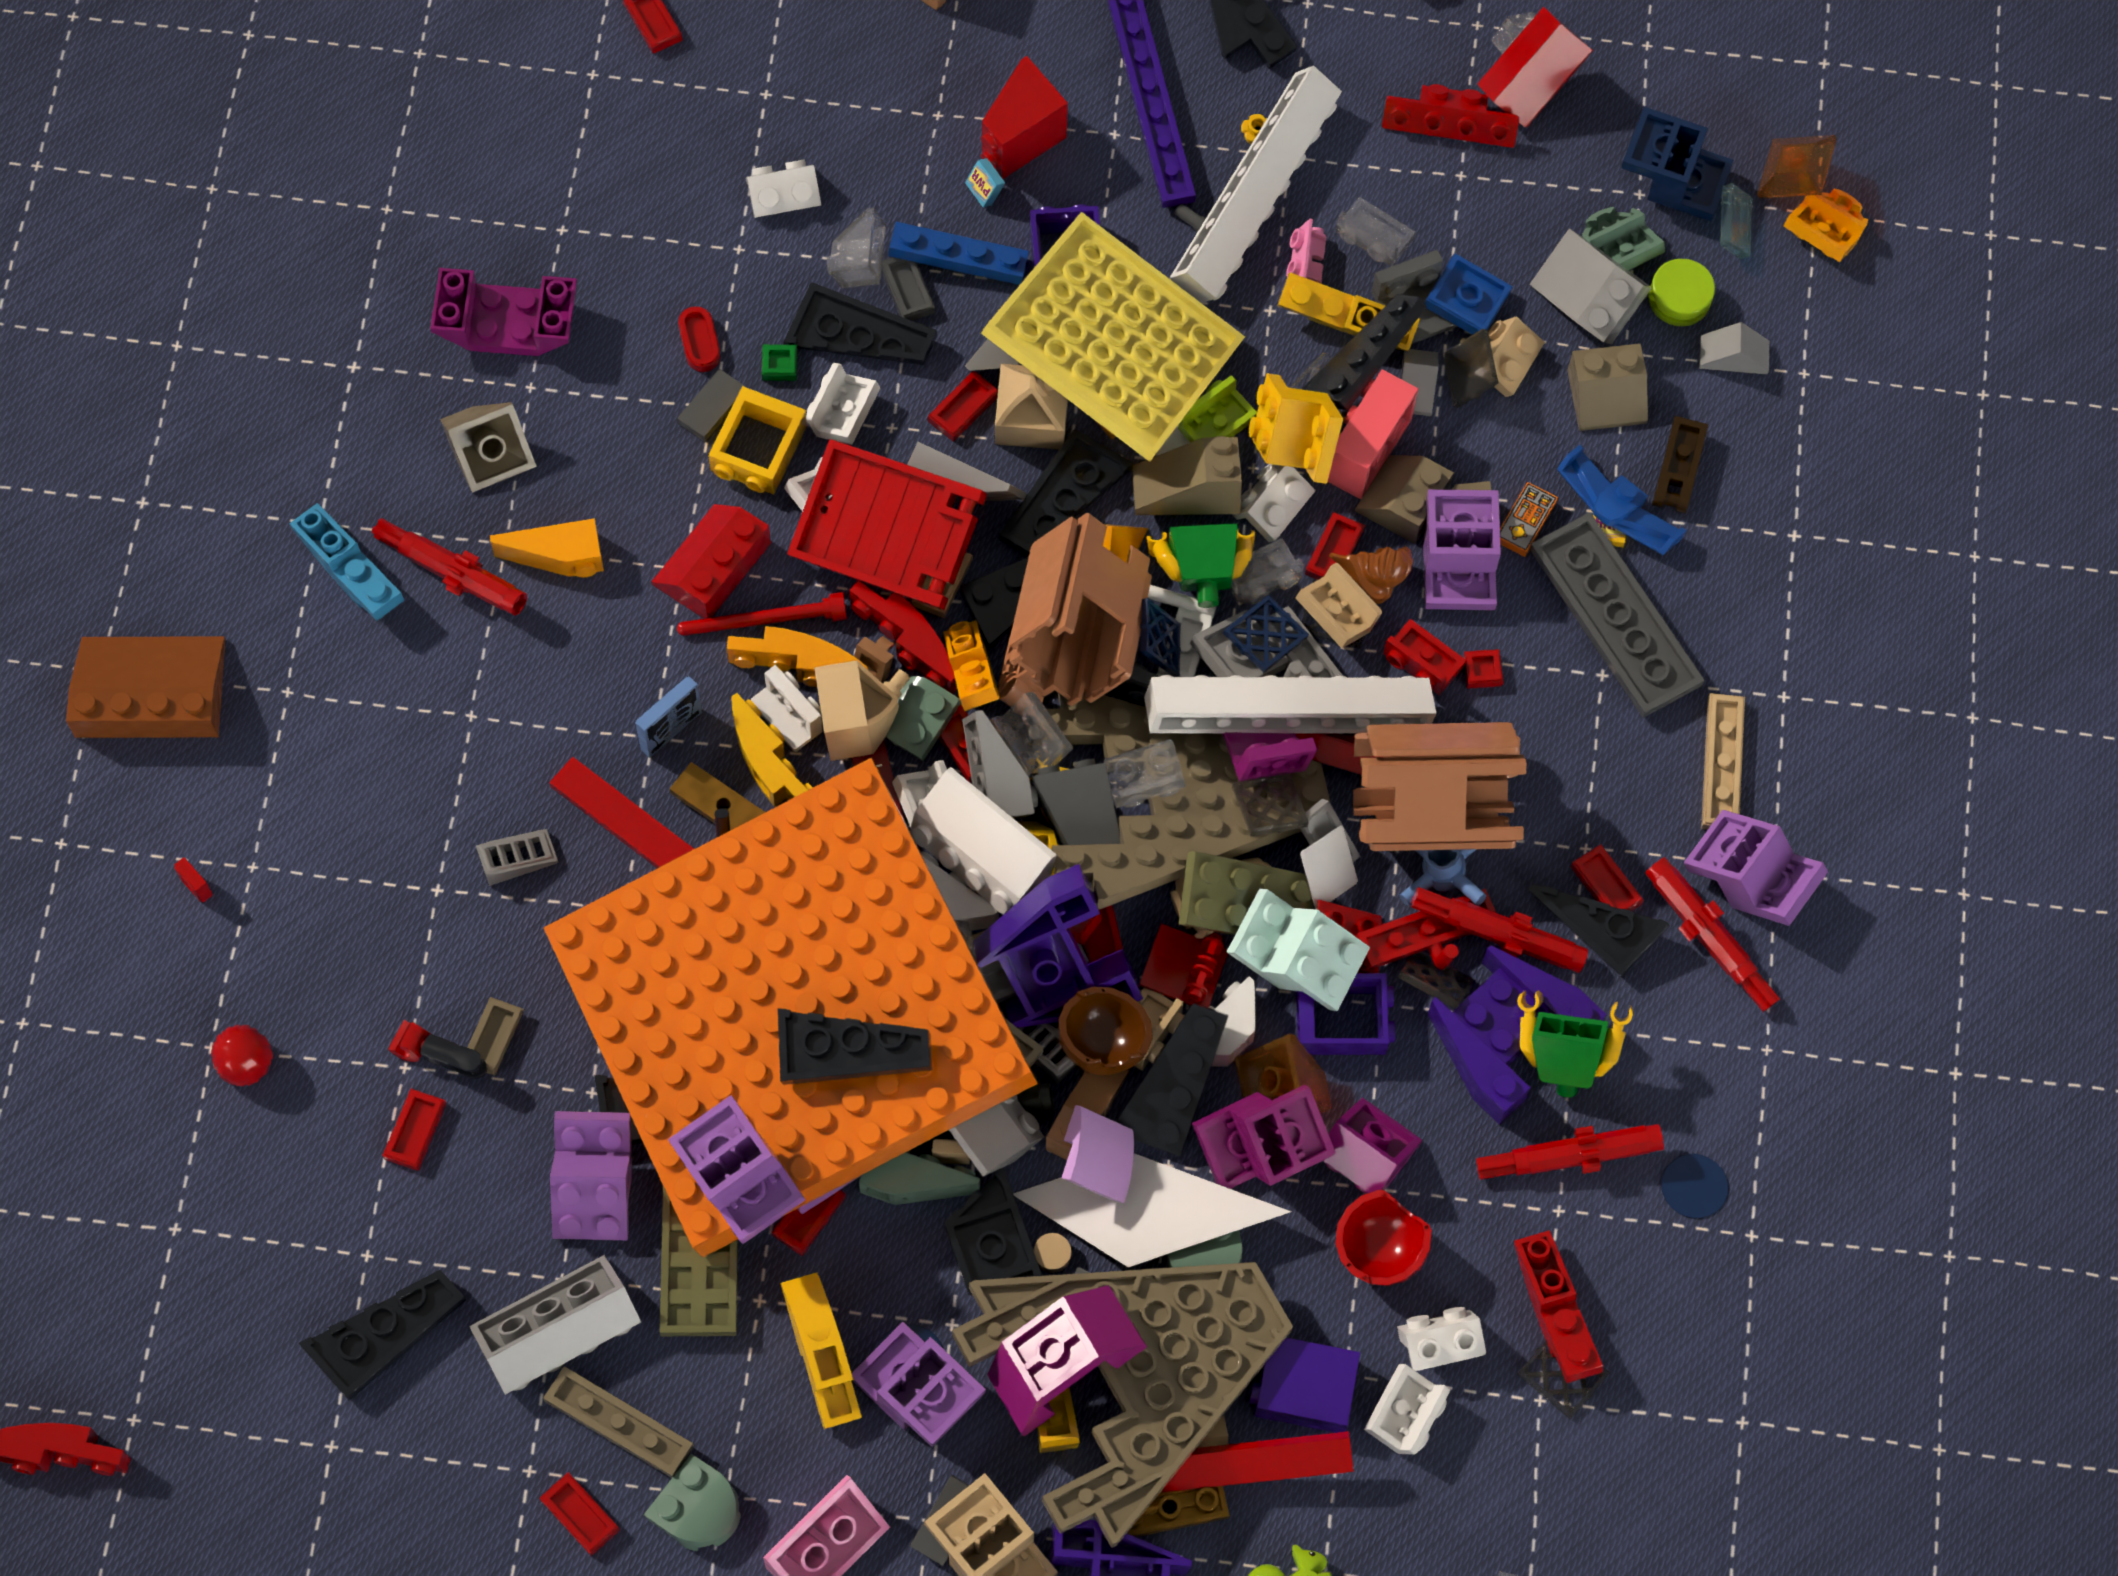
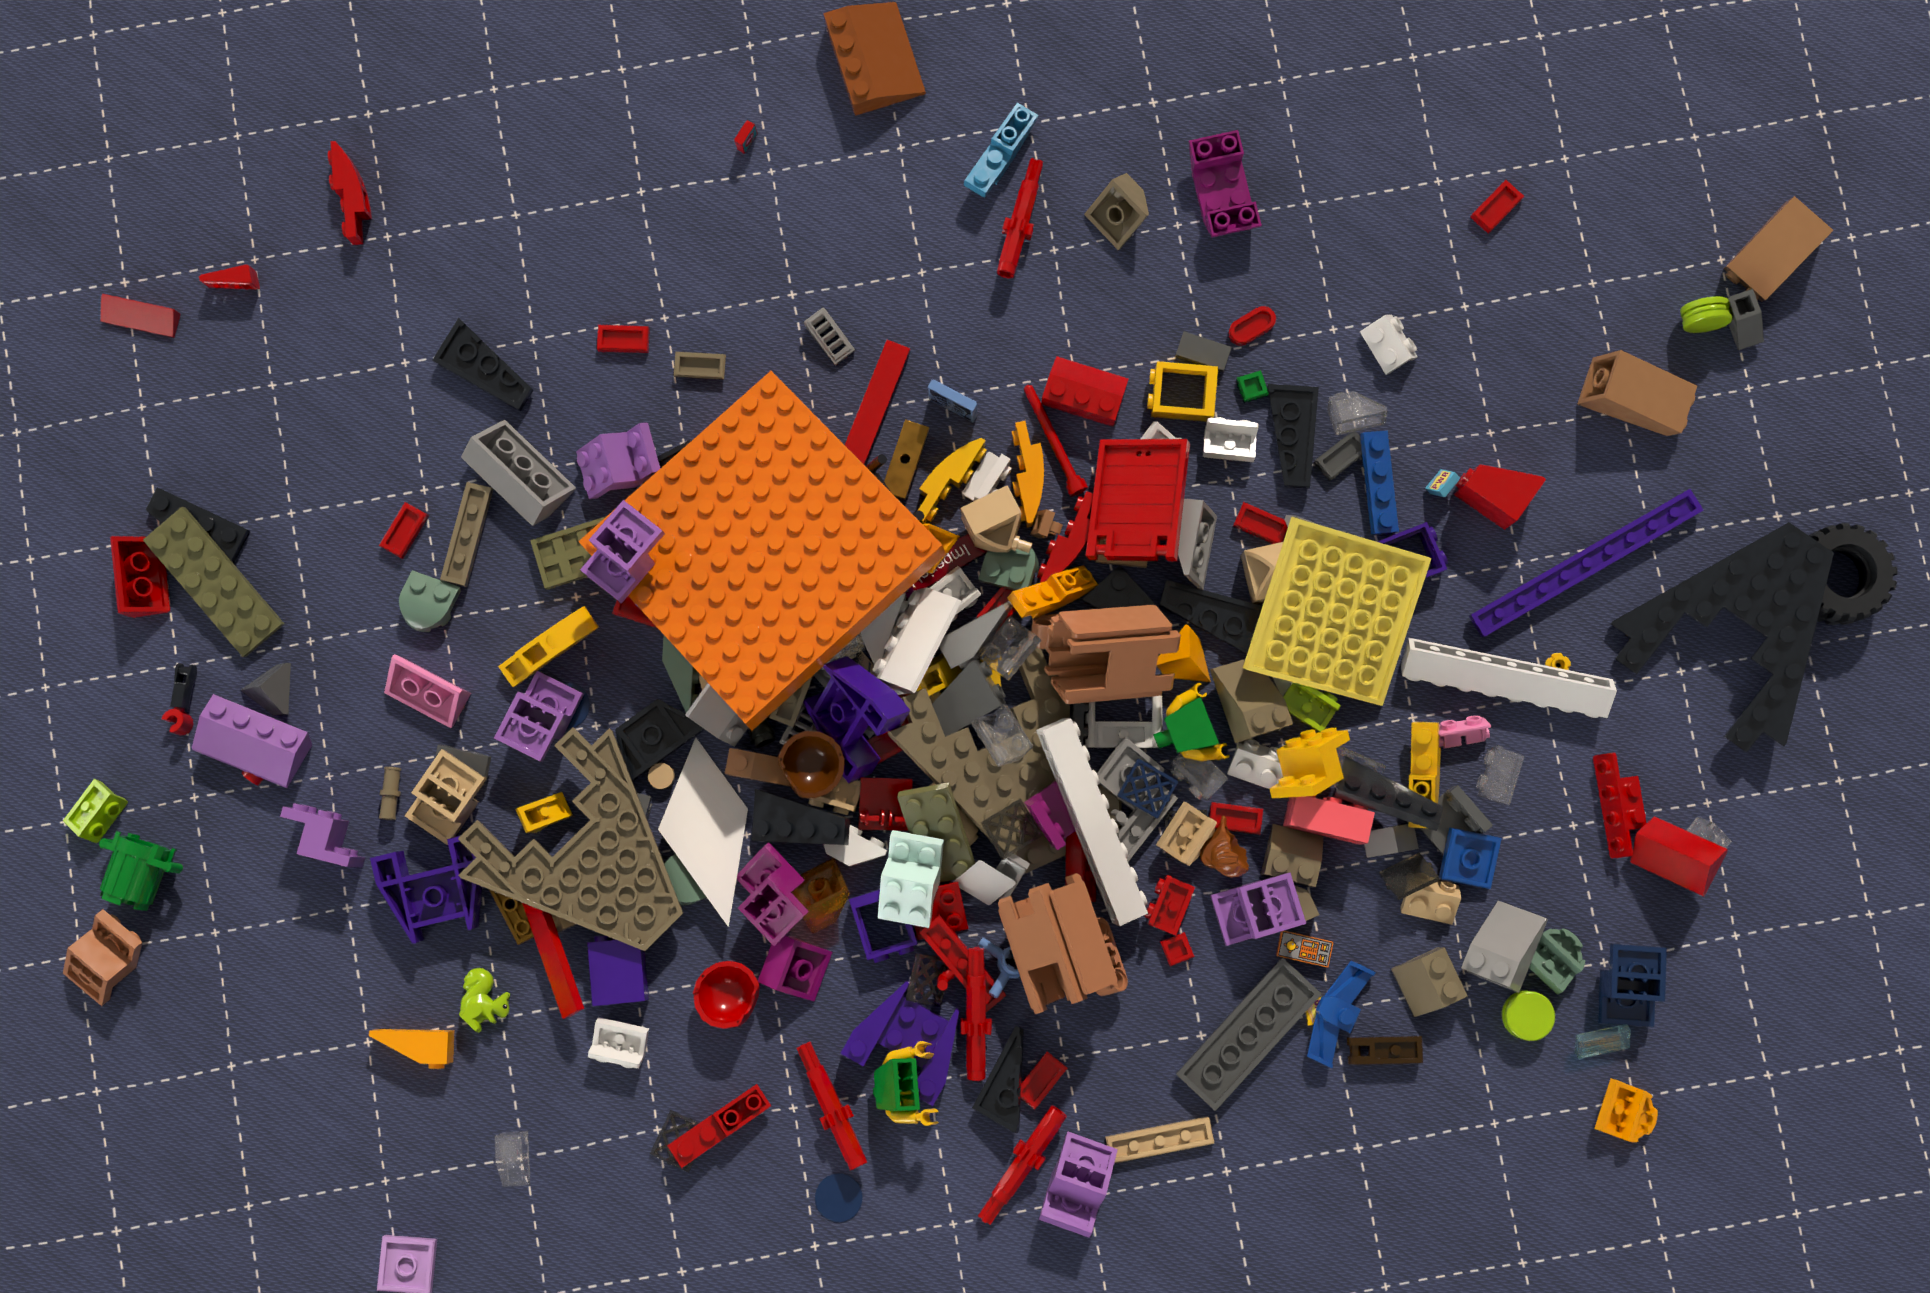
camera: 80 degrees right, 15 degrees up
red hair [211,1024,273,1087] -> none
black piece [388,1020,488,1079] -> none
light orange slope [490,518,604,578] -> none
black wing [778,1008,933,1085] -> none
magenta slope [987,1285,1148,1436] -> none
lavender slope [1061,1105,1134,1203] -> none
dark blue window [1140,598,1181,677] -> none
dark grey piece [1175,204,1206,232] -> none
white bracket [1397,1307,1486,1371] -> none
light grey slope [1699,322,1770,374] -> none
clear orange slope [1757,135,1837,198] -> none

